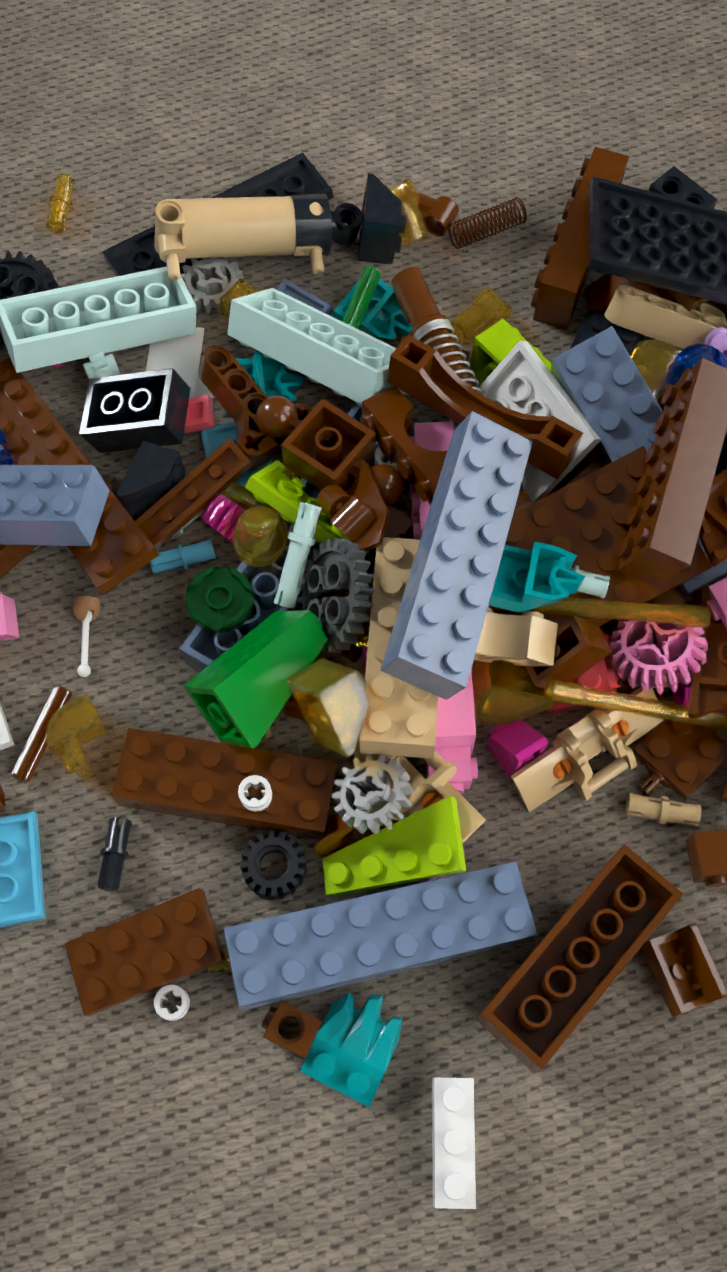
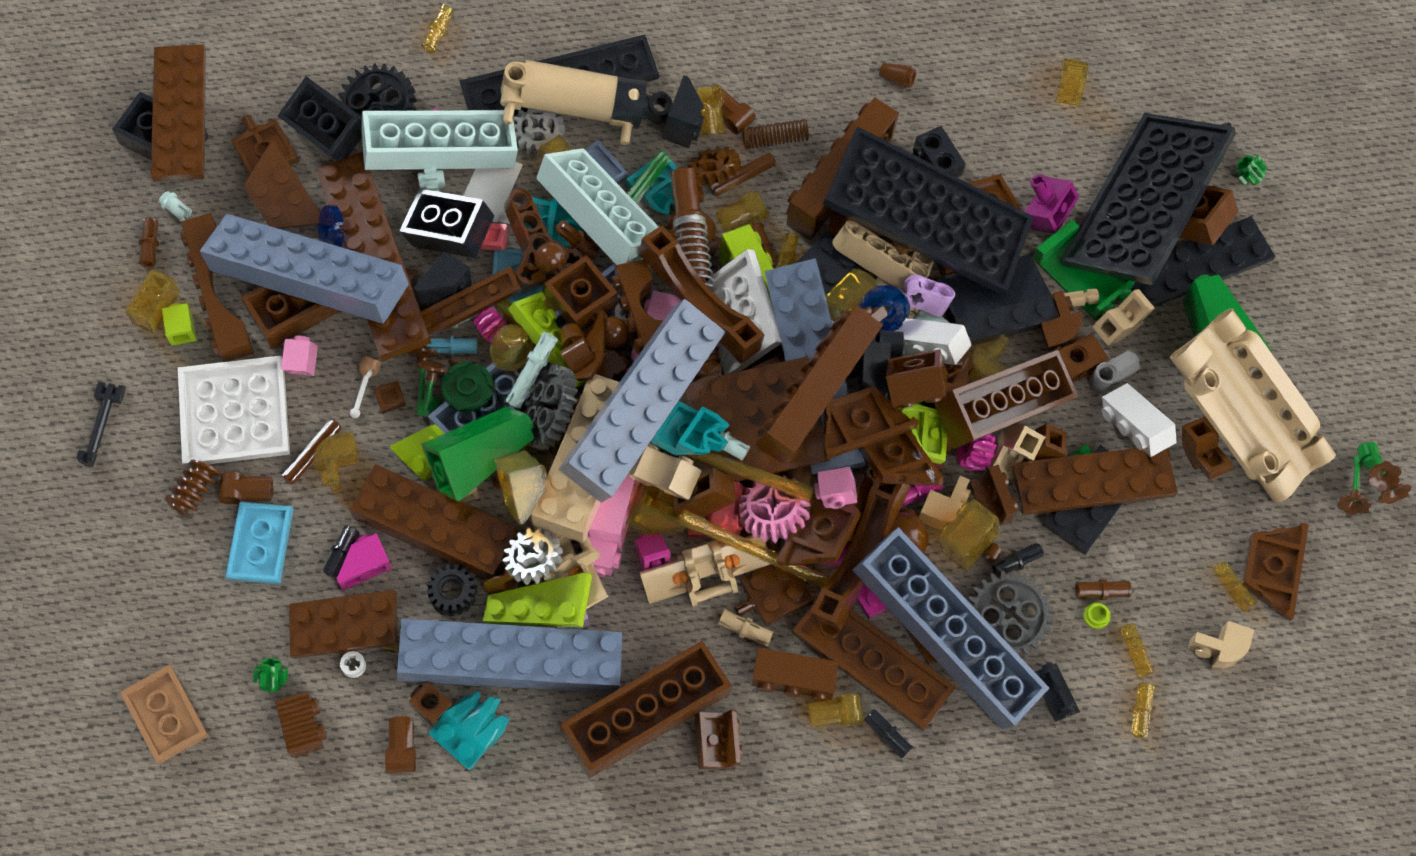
camera: 10 degrees right, 0 degrees up
white bush [238,775,273,812] -> none
white brick [432,1078,476,1209] -> none
none -> green gear [253,658,288,692]
none -> reddish brown brick [275,691,327,758]
none -> dark pink slope [337,534,392,591]
none -> reddish brown tile [373,380,407,414]
none -> reddish brown piece [385,716,416,773]
none -> lime wing [390,424,445,481]
none -> plant [407,348,459,417]
none -> reddish brown axle [555,220,599,259]
none -> reddish brown gear [687,146,741,187]
none -> reddish brown axle [710,153,776,196]
none -> clear yellow axle [777,232,800,268]
none -> reddish brown cone [879,63,917,89]

